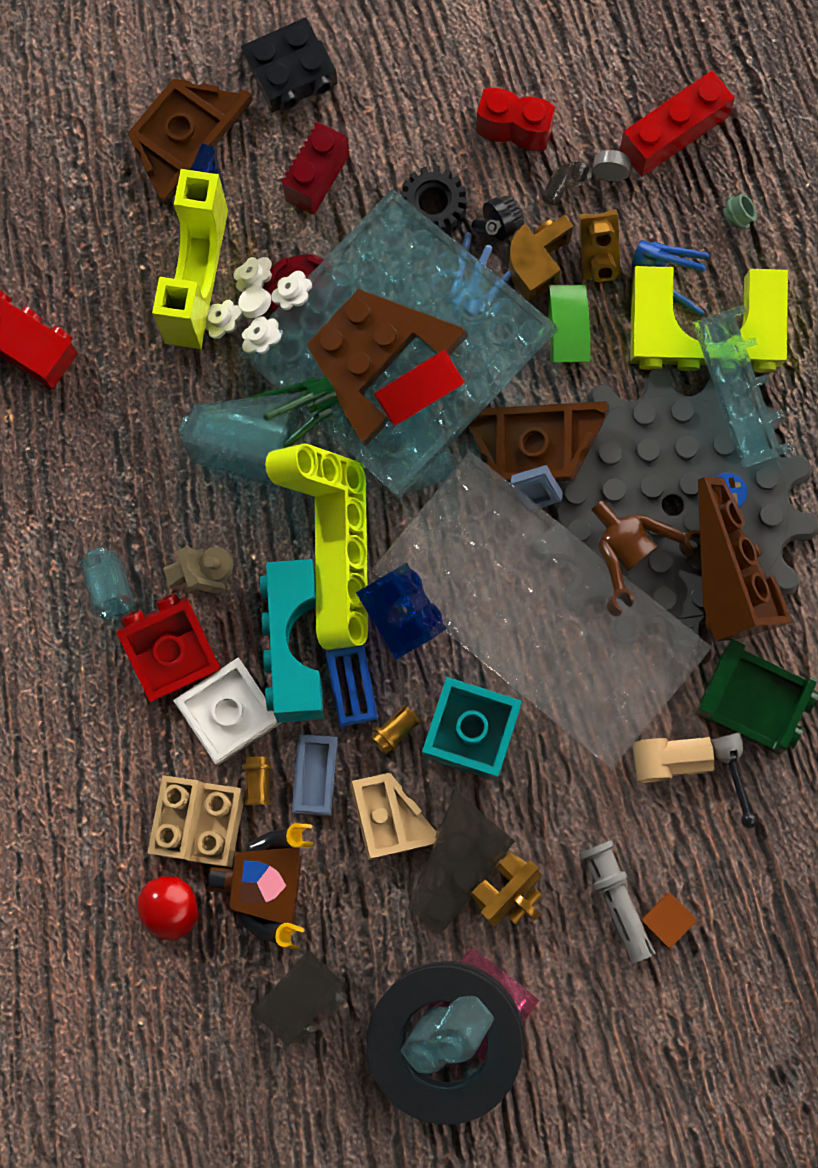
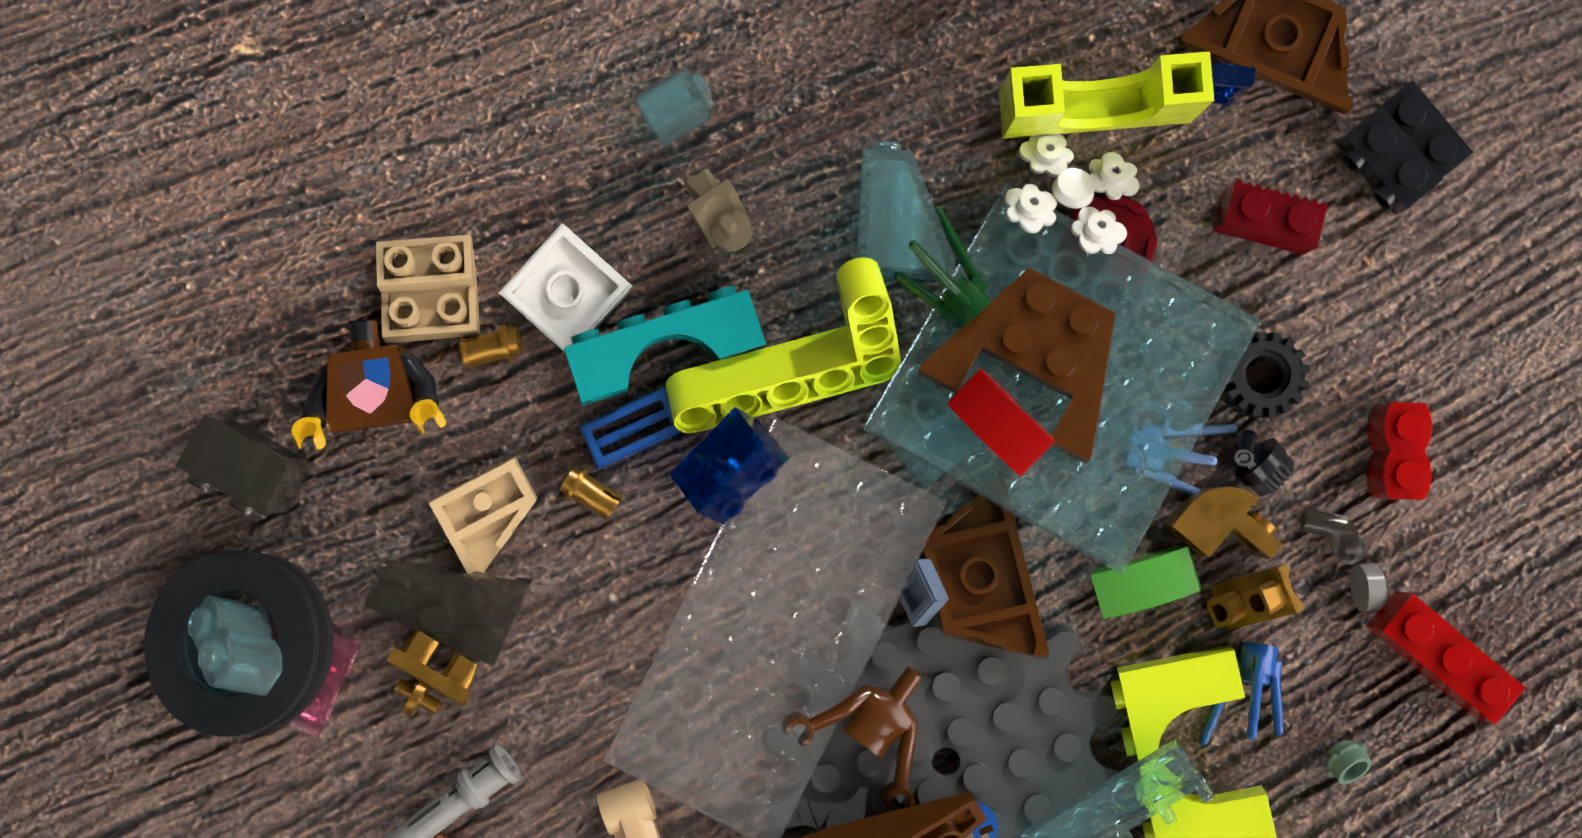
camera: 75 degrees right, 10 degrees up
red plate [116,593,221,702] -> none
red hair [137,876,199,941] -> none
sand blue tile [292,734,338,817] -> none
teal brick [422,677,522,782] -> none

